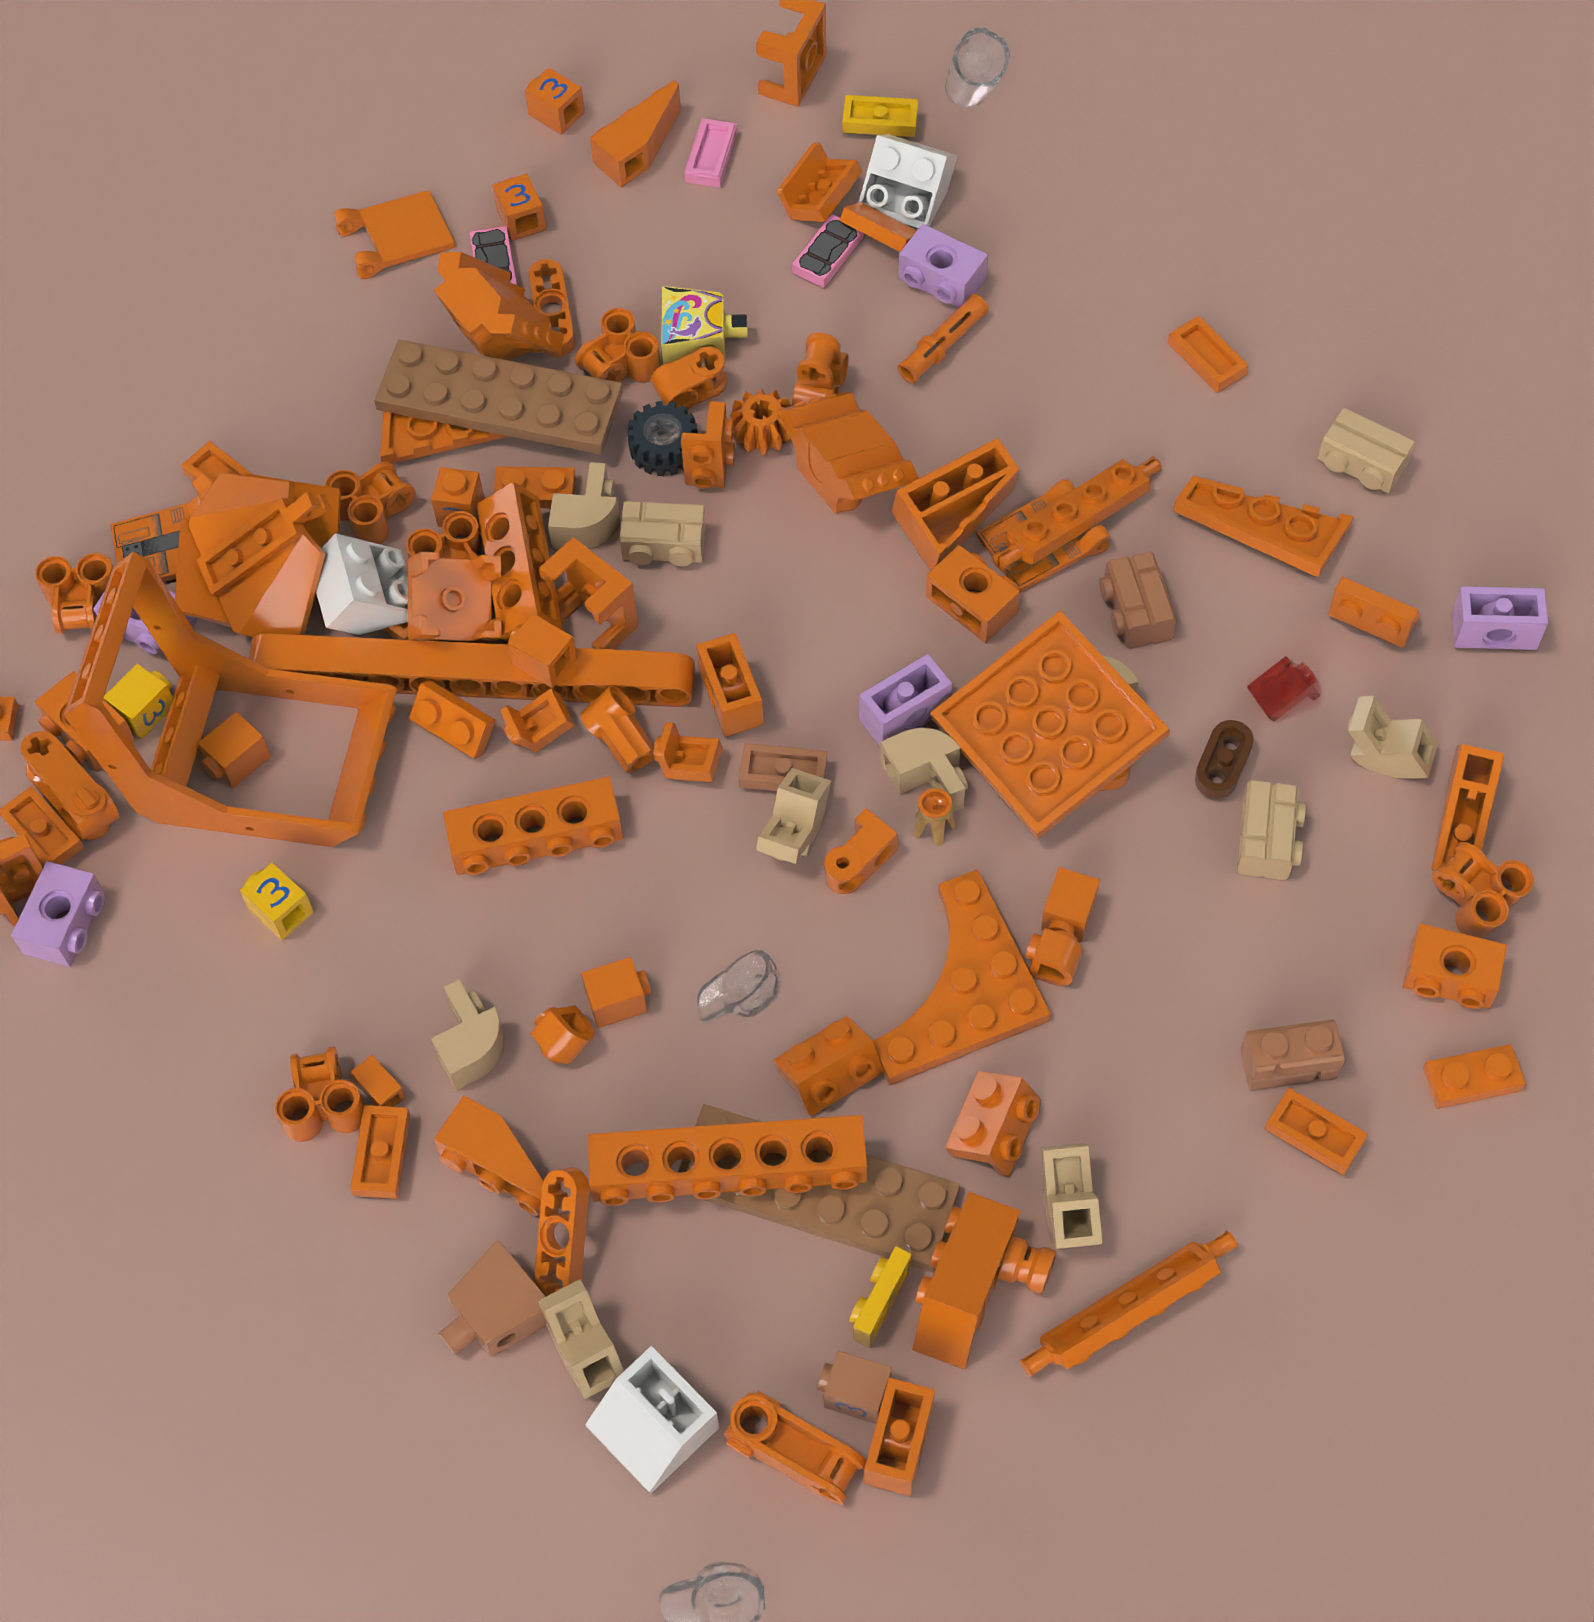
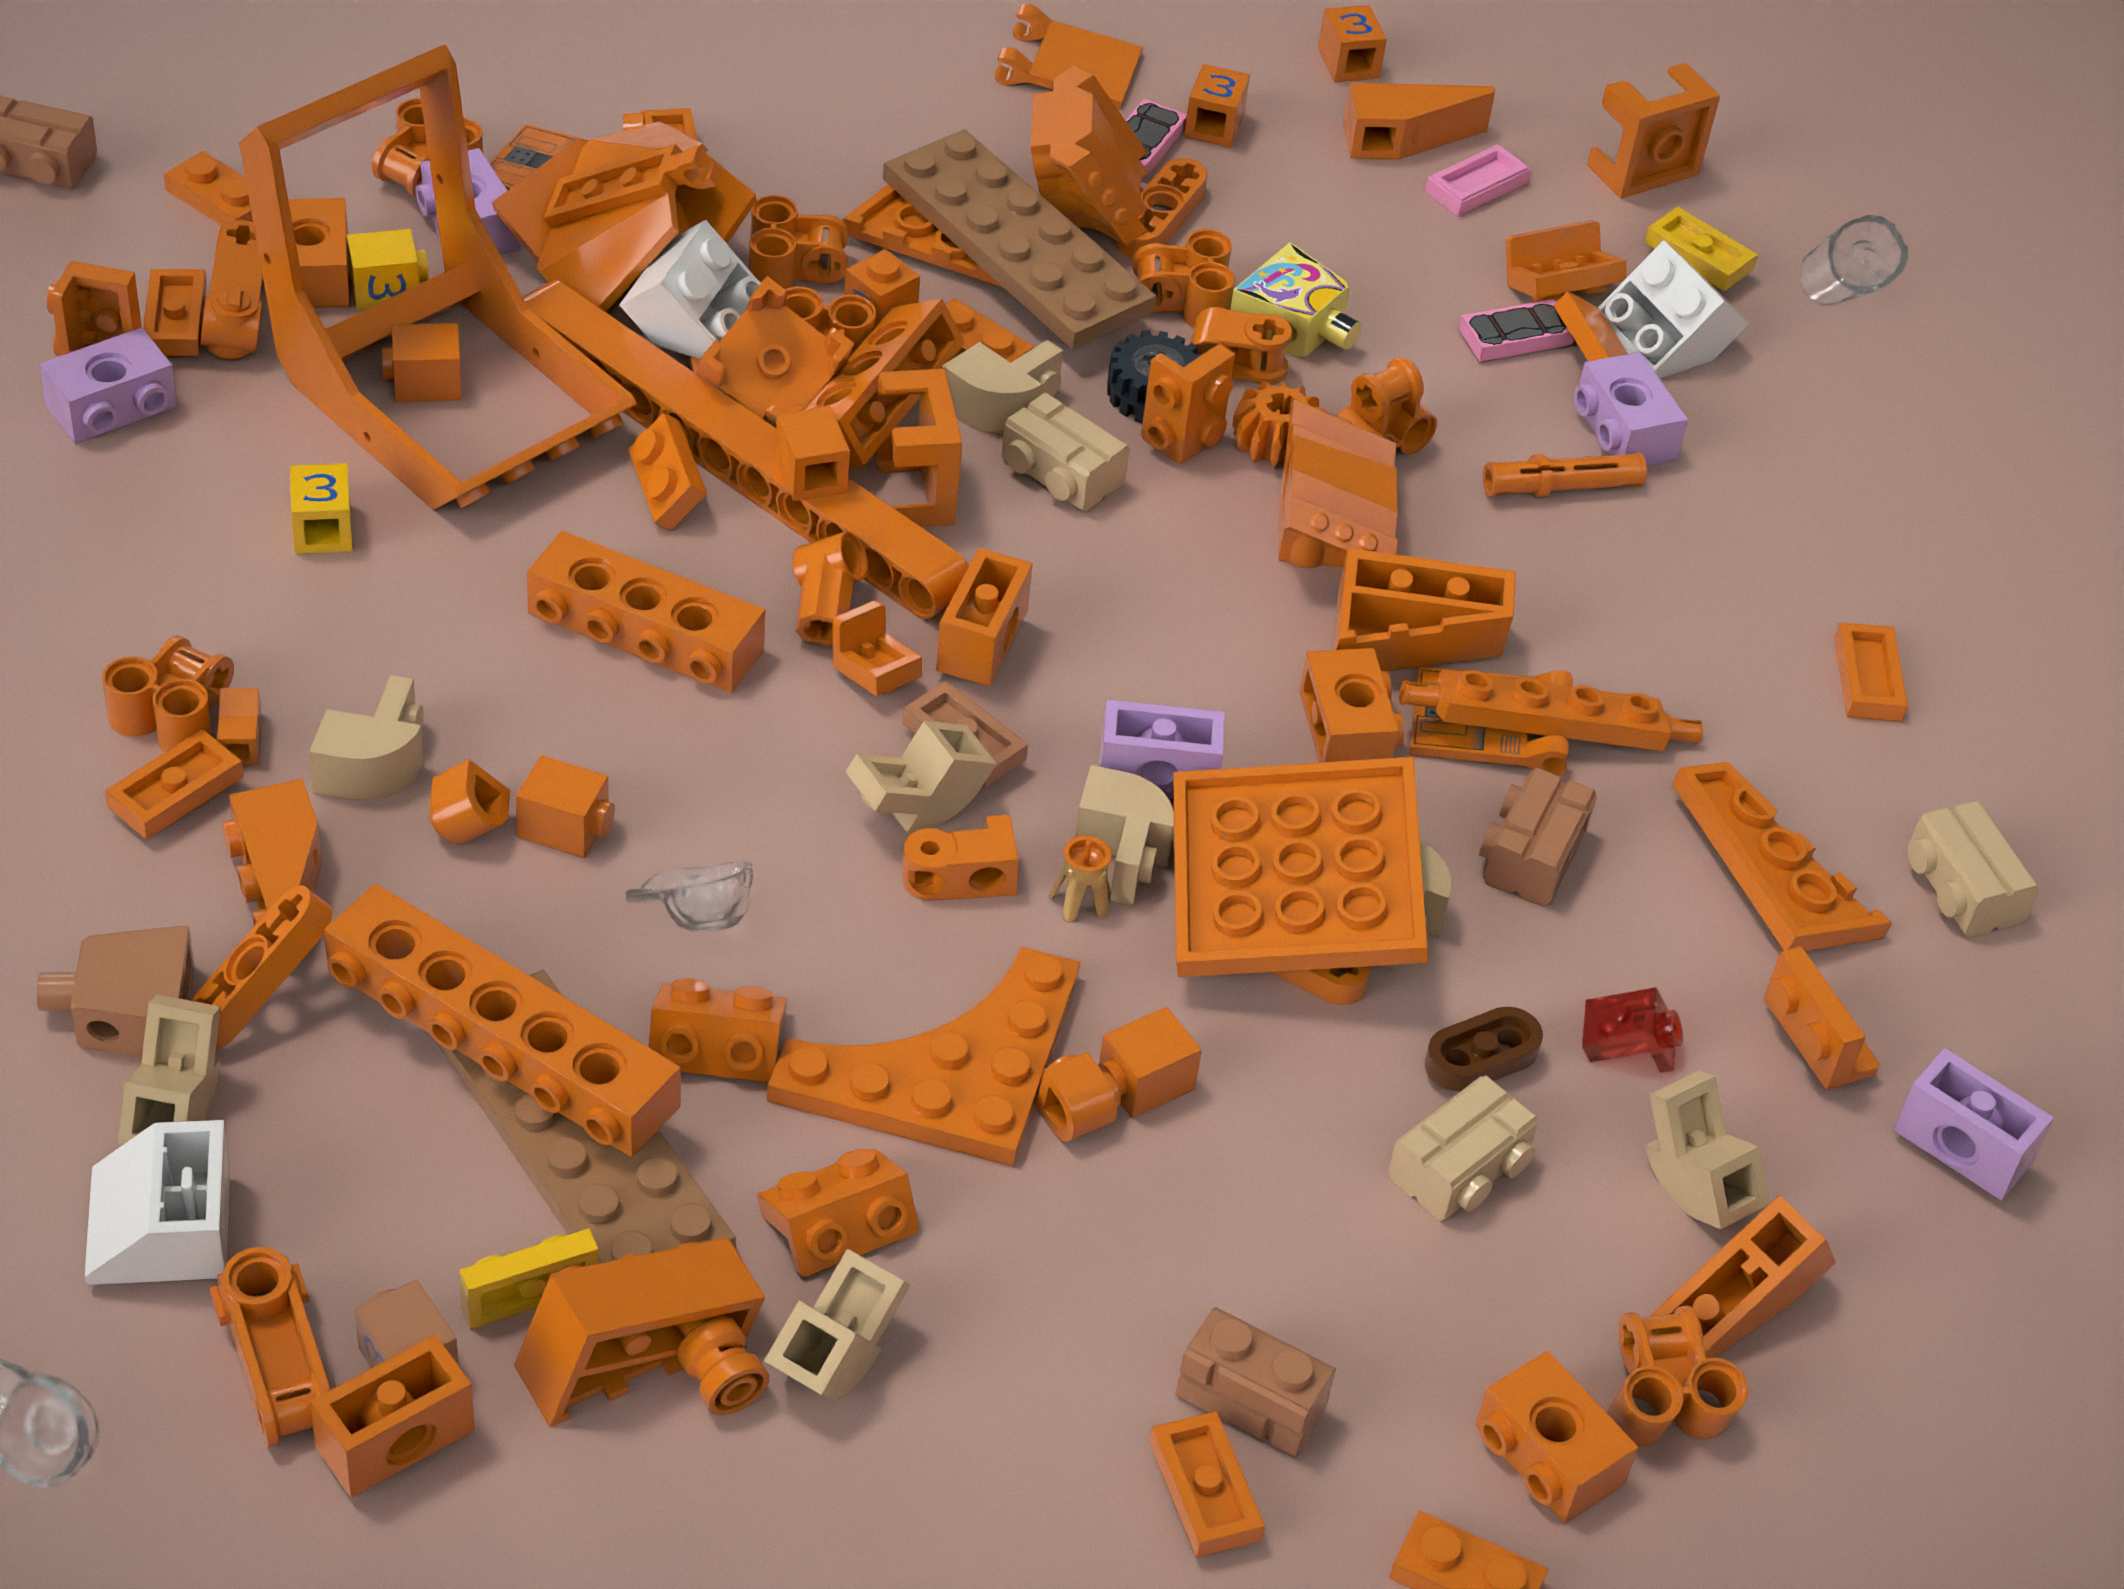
camera: 30 degrees right, 15 degrees down
orange bracket [500,688,575,753] -> none
orange plate [1019,1230,1238,1377] -> none

